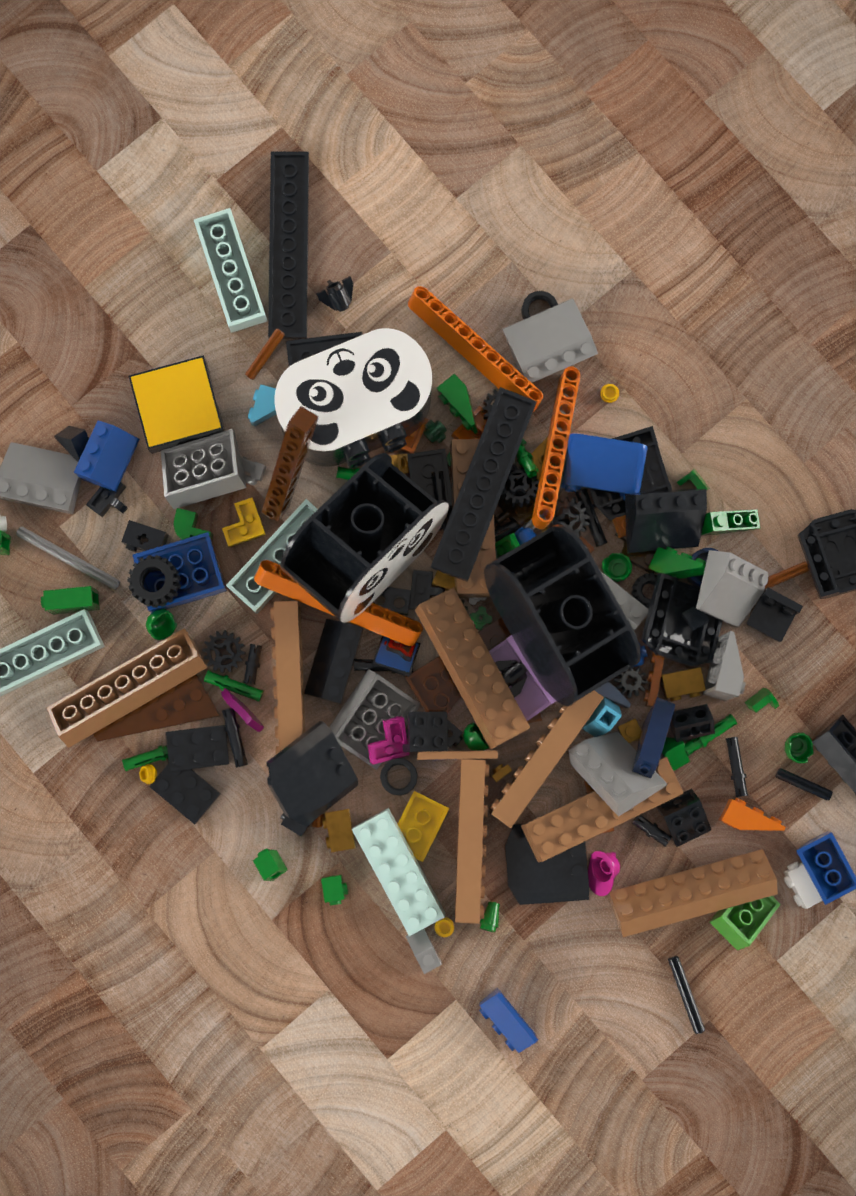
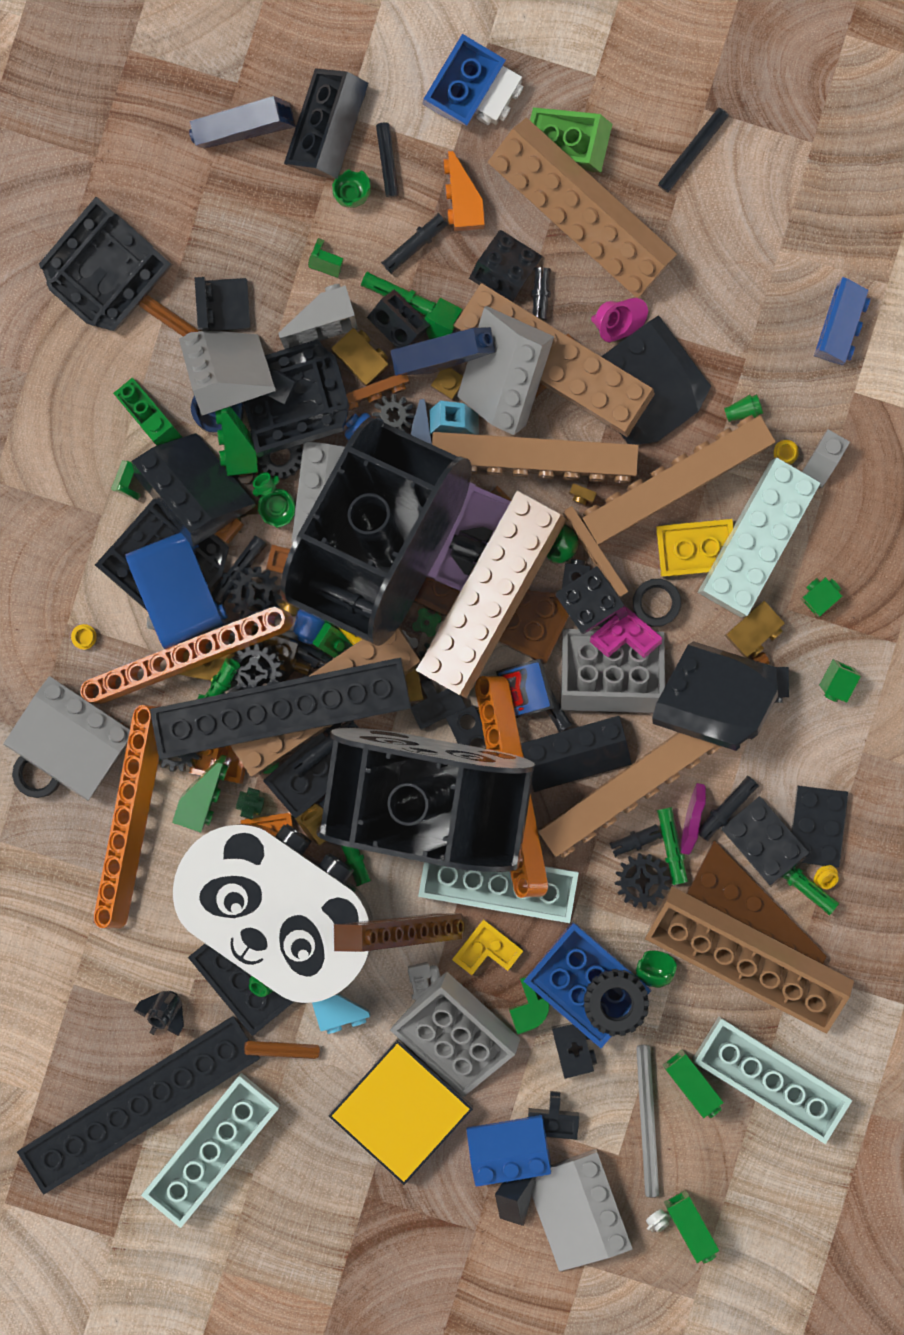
camera: 115 degrees left, 5 degrees up
none -> green plate [253,473,280,497]

